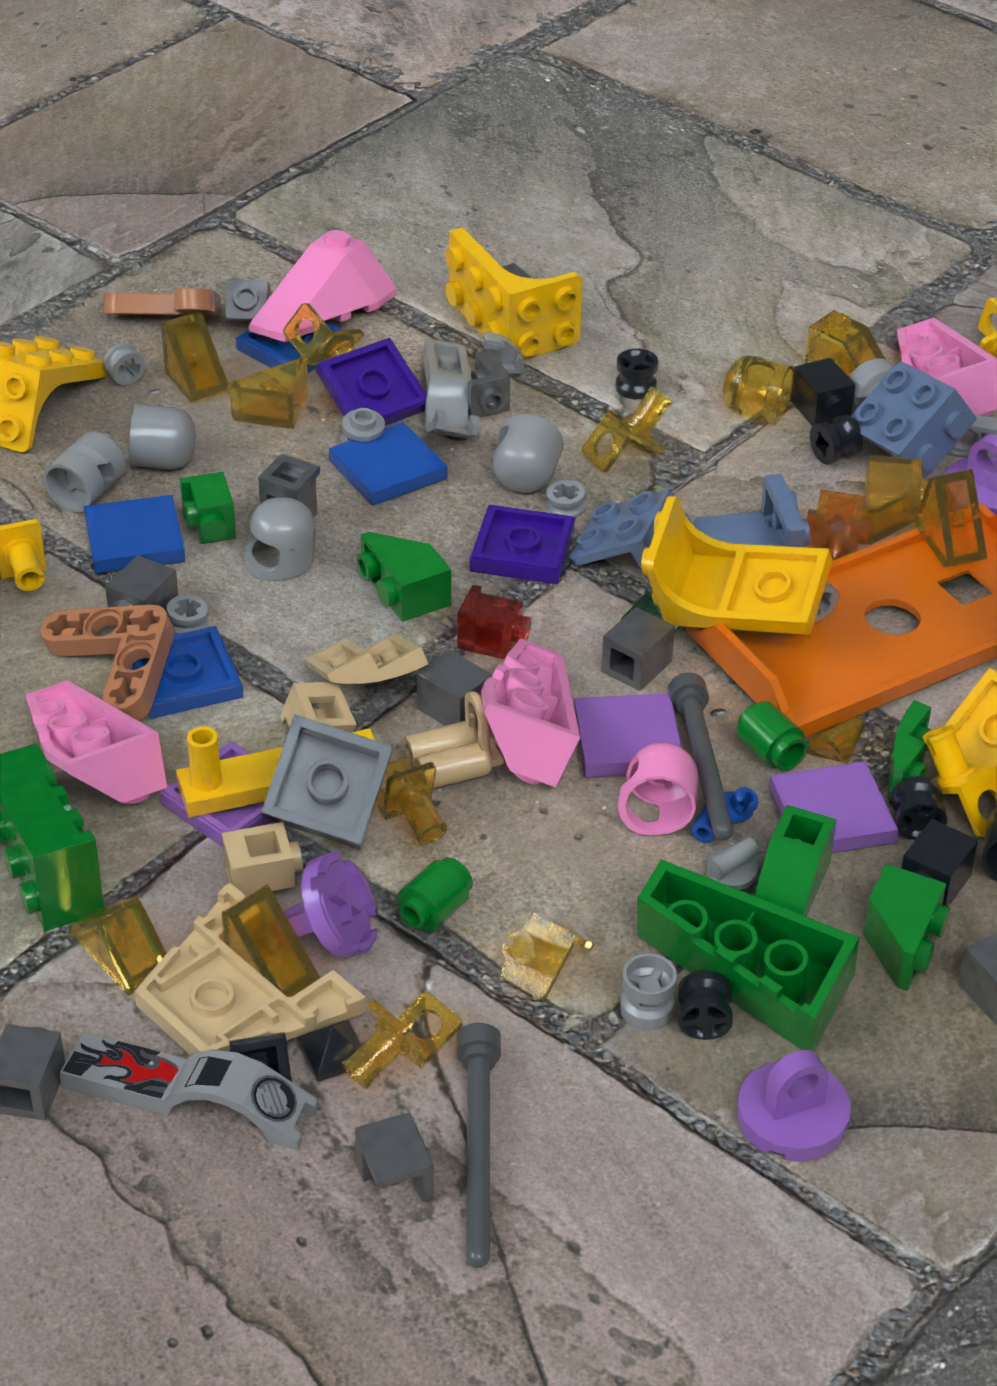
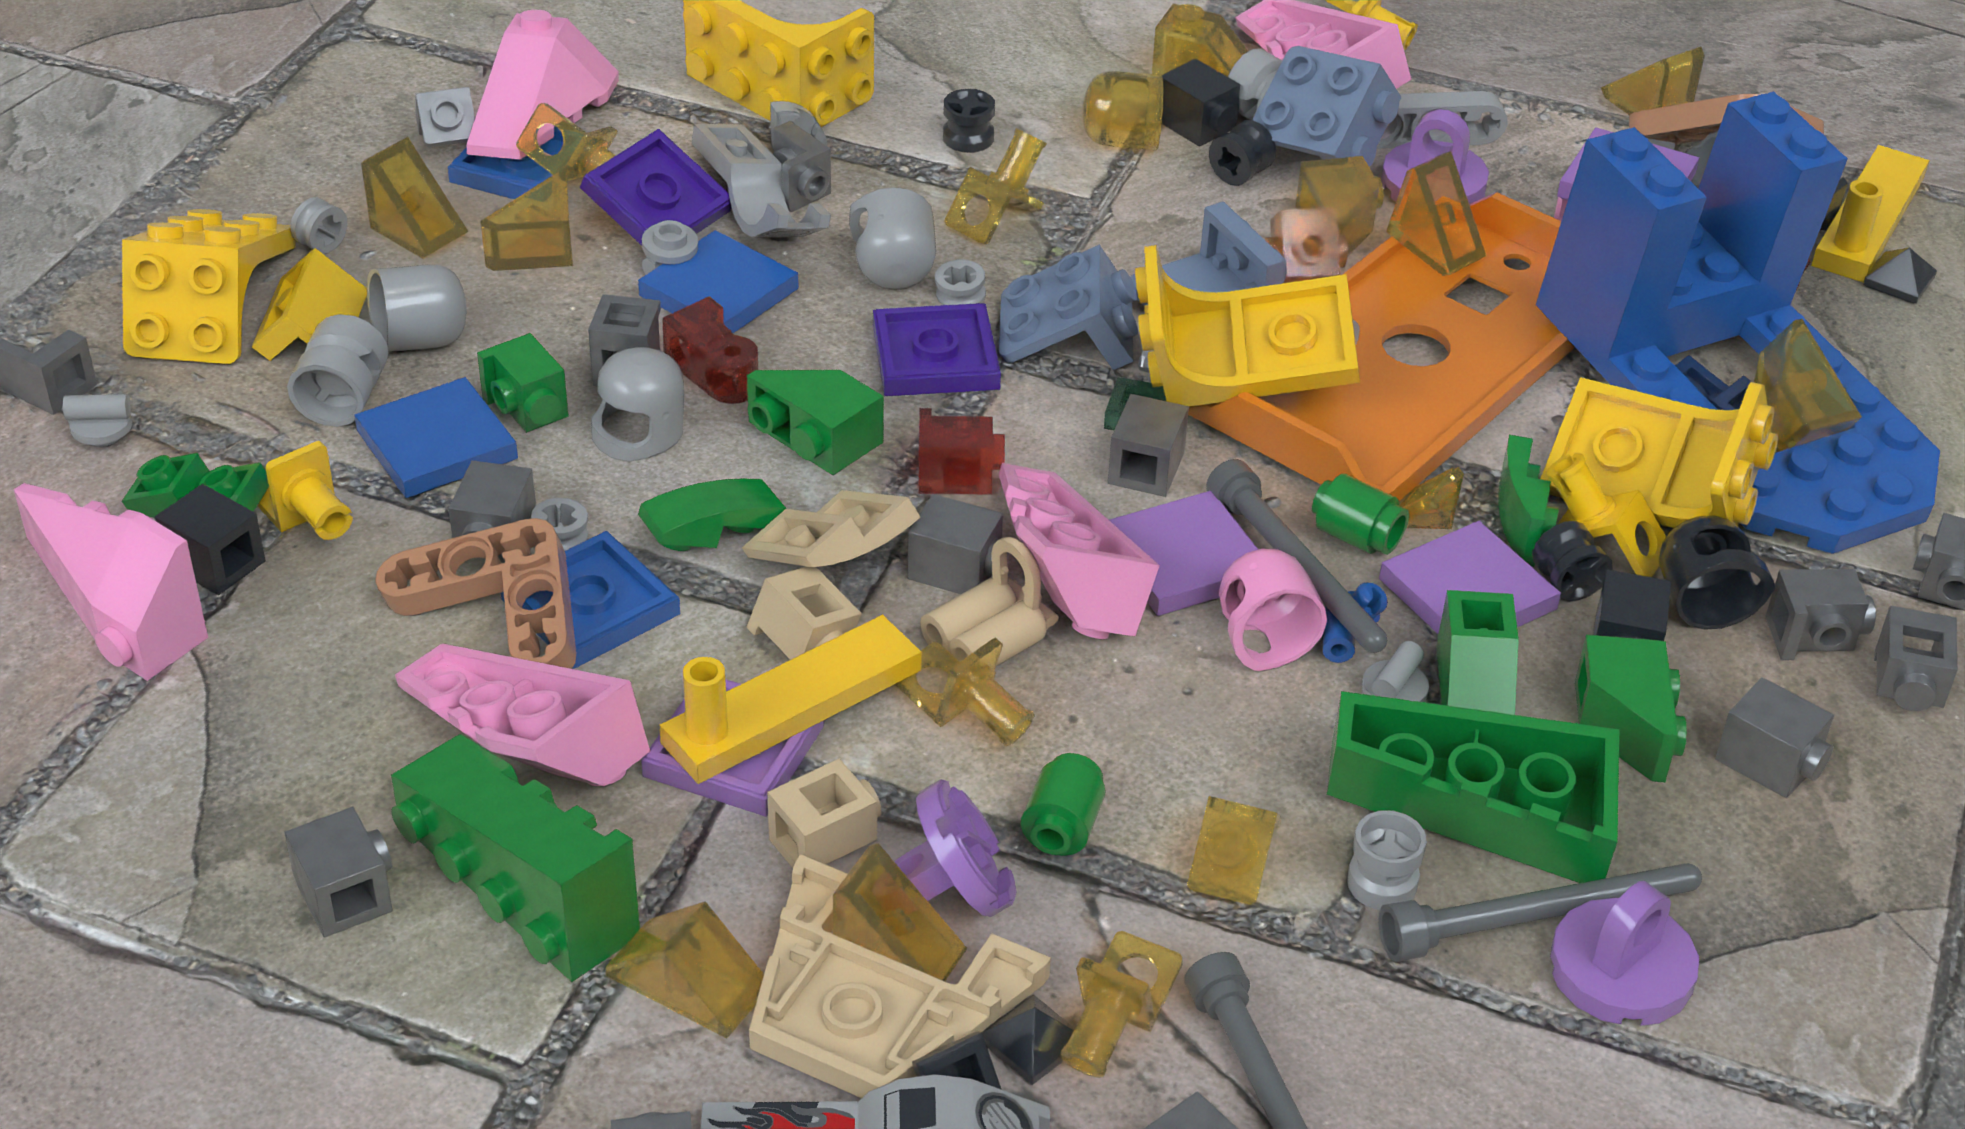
camera: 20 degrees left, 0 degrees up
nougat beam [104,288,221,317] -> none
brick [261,714,393,850] -> none
black wheel [678,970,733,1040] -> none
none -> yellow panel [252,248,367,361]
none -> green slope [638,478,786,551]
none -> clear red leg [662,296,758,404]
none -> dark grey piece [1378,863,1702,962]

